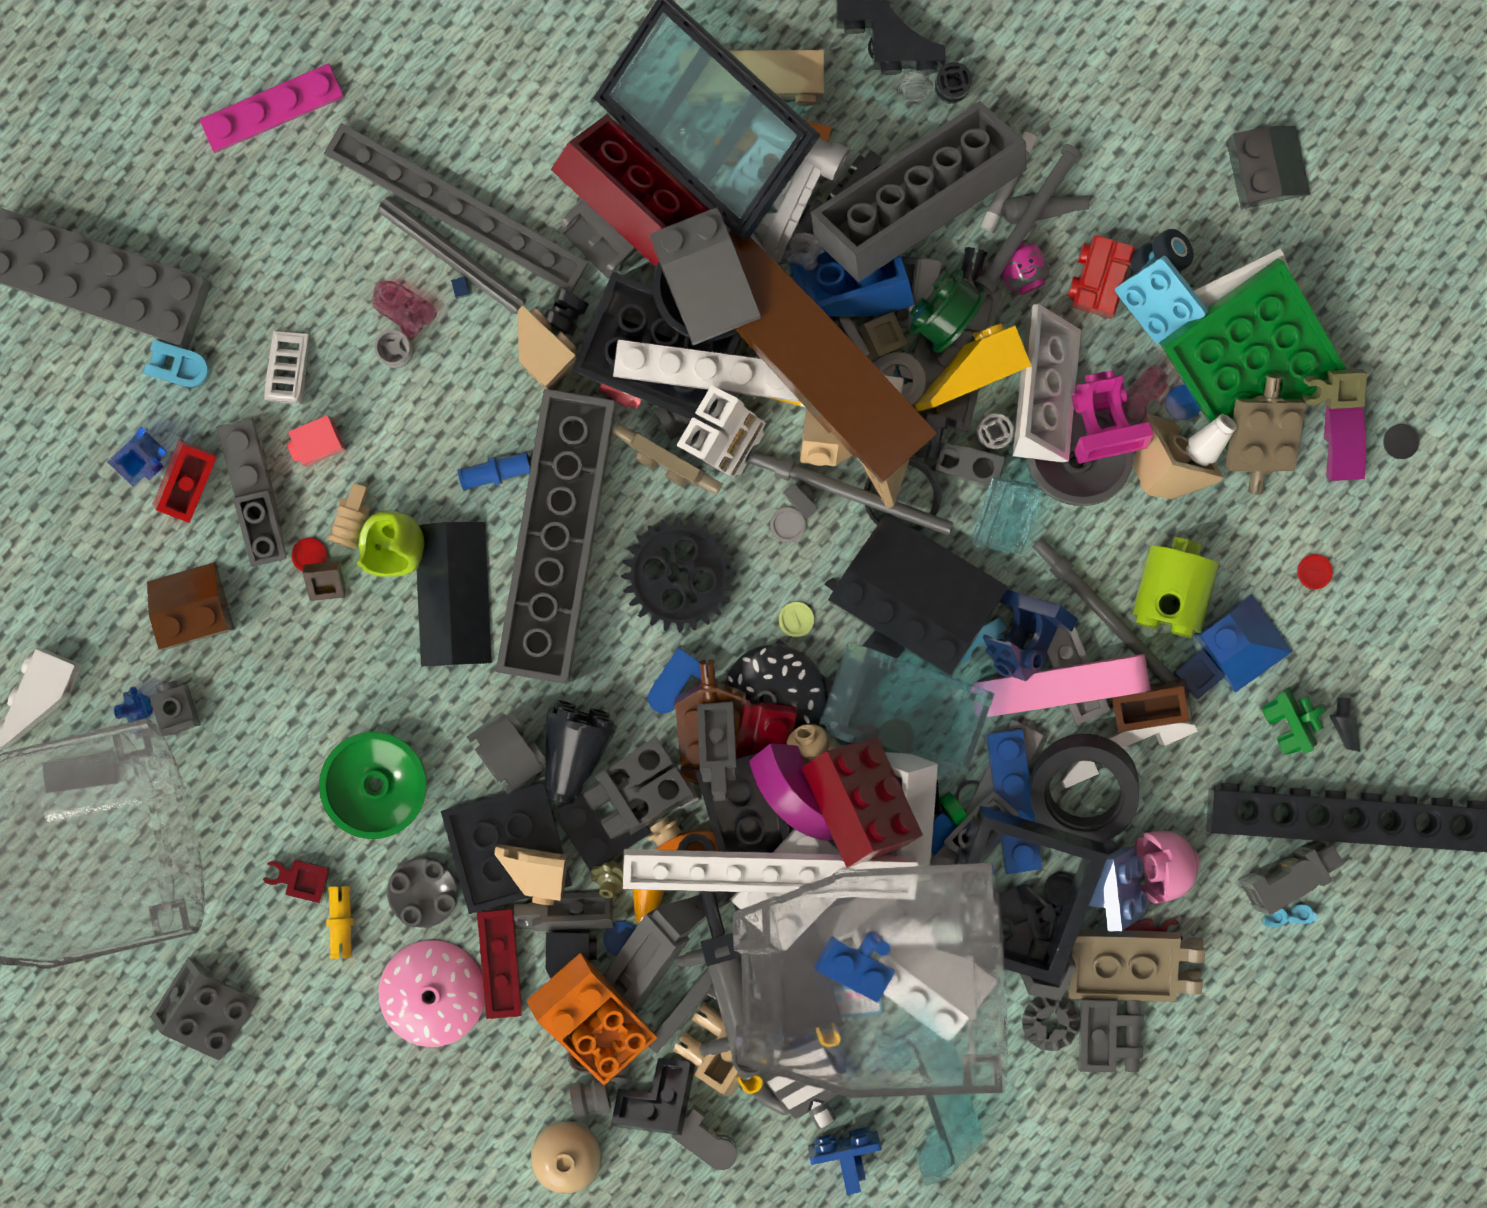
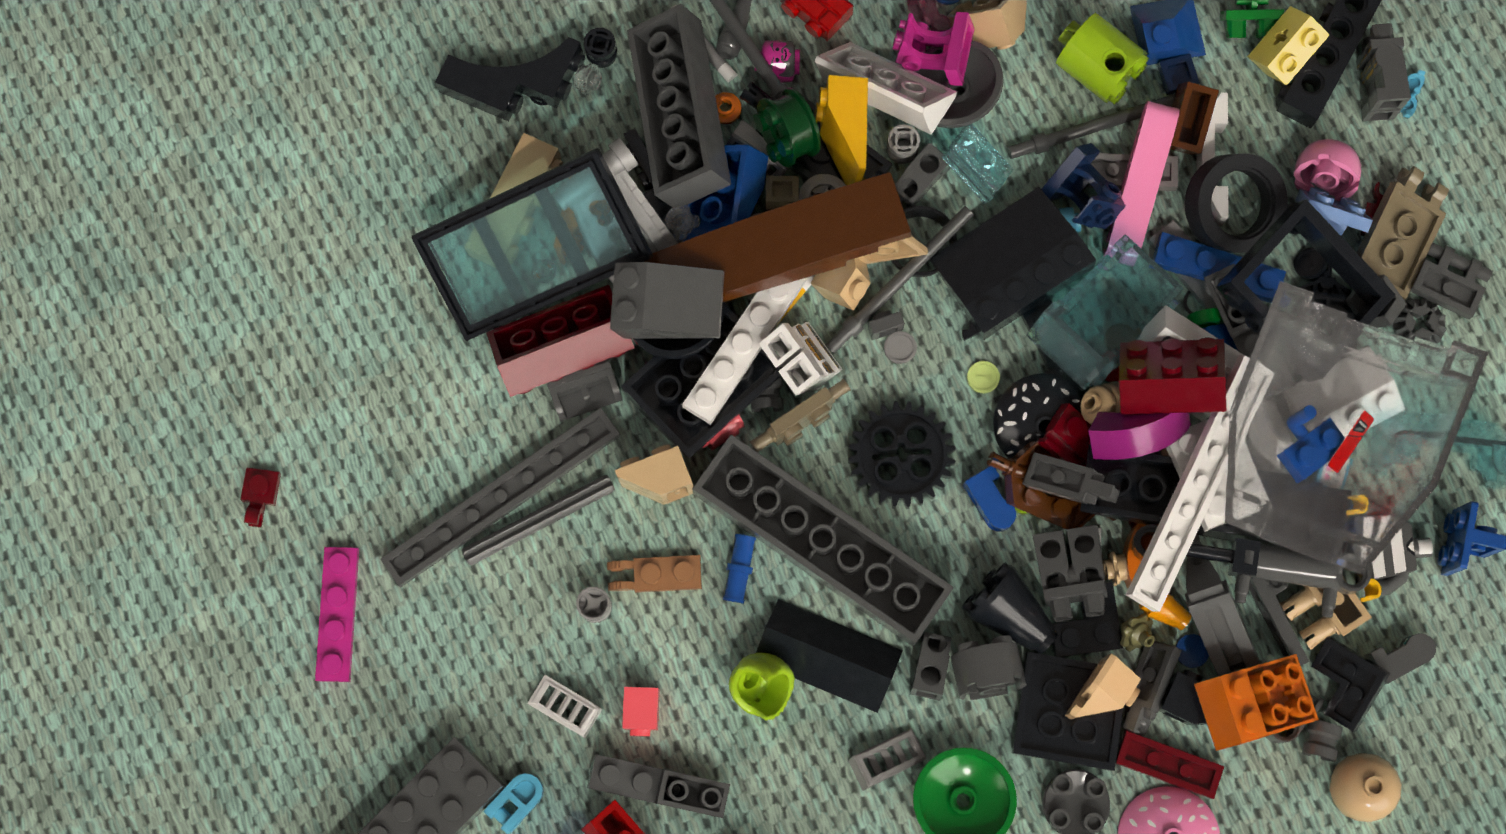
camera: 60 degrees left, 10 degrees down
red piece [291,538,327,572] -> none
dark brown plate [302,561,346,601] -> none
tan hinge [327,483,371,550] -> none
clear pink plate [371,281,437,338] -> none
dark blue piece [451,277,470,299] -> none
black wheel [544,288,589,336] -> none
none -> medium nougat hinge [607,555,702,593]
none -> orange plate [715,92,742,124]
none -> light grey slope [848,728,927,791]
none -> dark grey leg [910,632,951,701]
none -> light yellow brick [1247,6,1329,86]
none -> red sticker [1328,410,1374,473]

